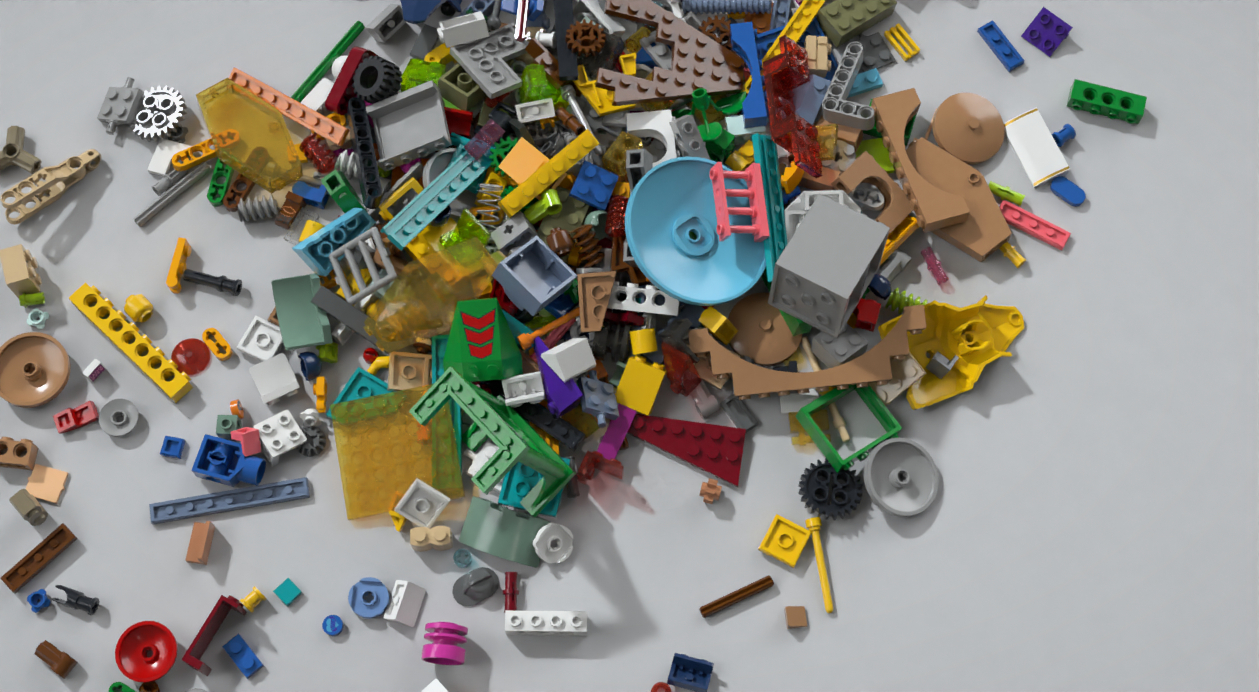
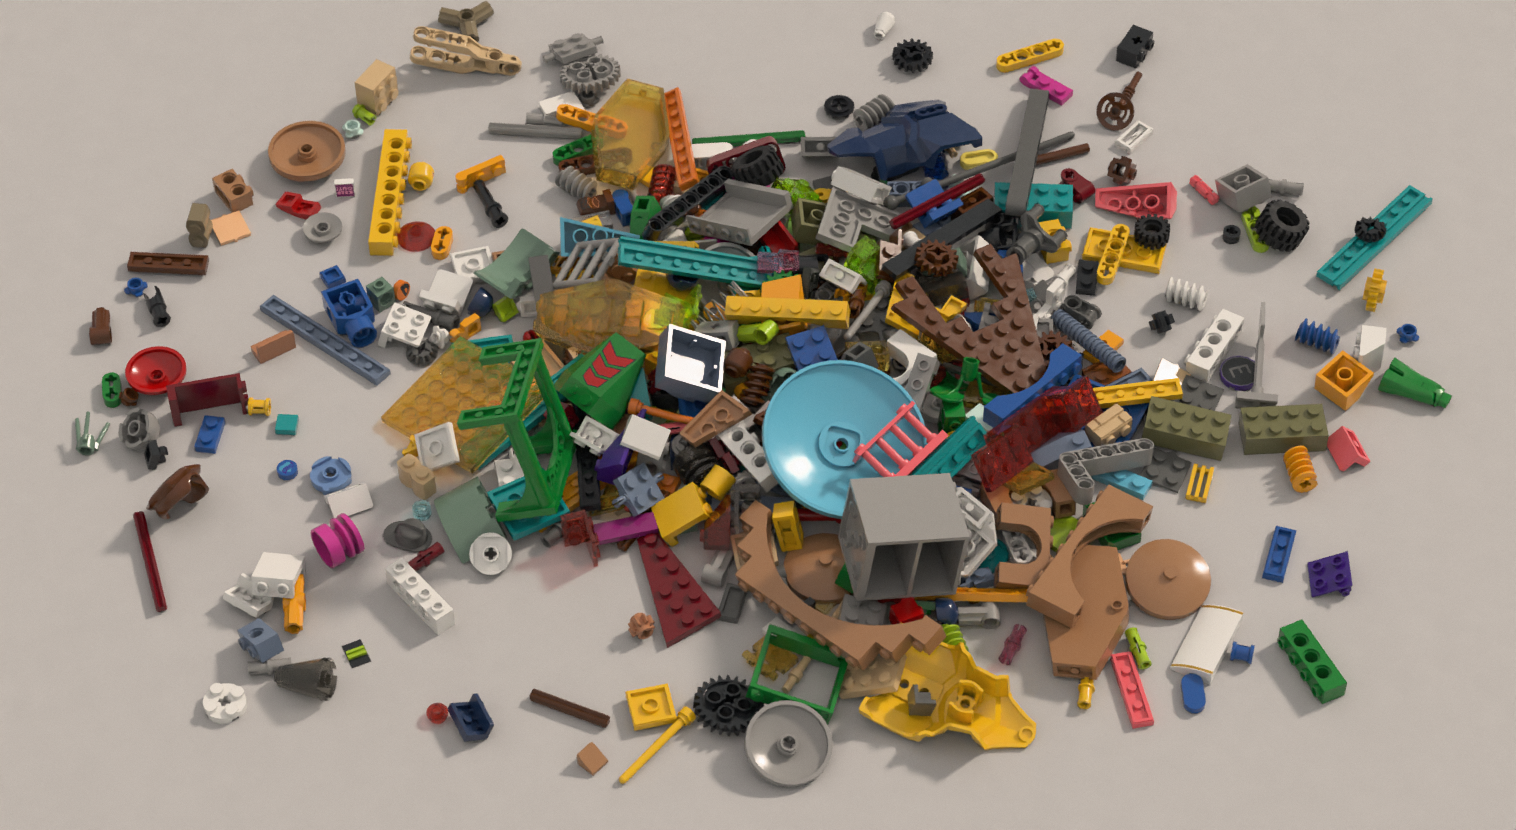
camera: 50 degrees right, 20 degrees down
coral panel [231,427,261,457] -> none
light orange slope [781,153,806,194] -> none
none -> dark grey pin [403,301,460,331]

